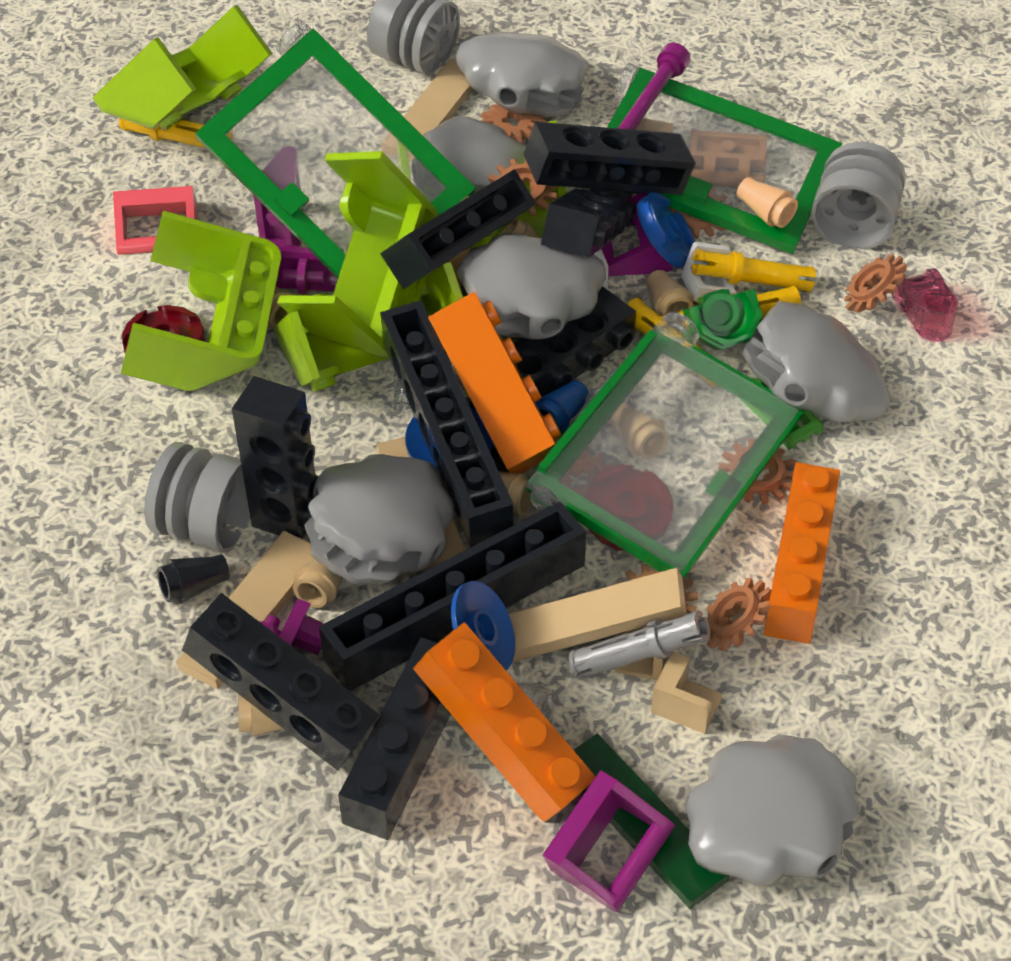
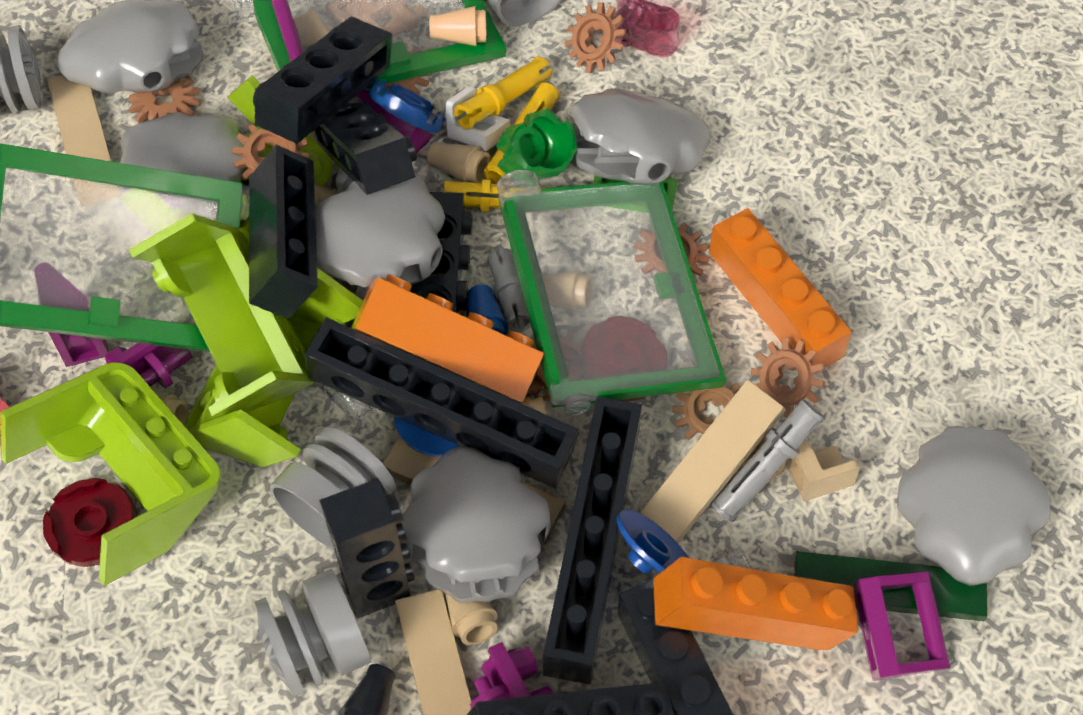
camera: 45 degrees left, 10 degrees up
none -> light grey wheel [270,426,397,550]

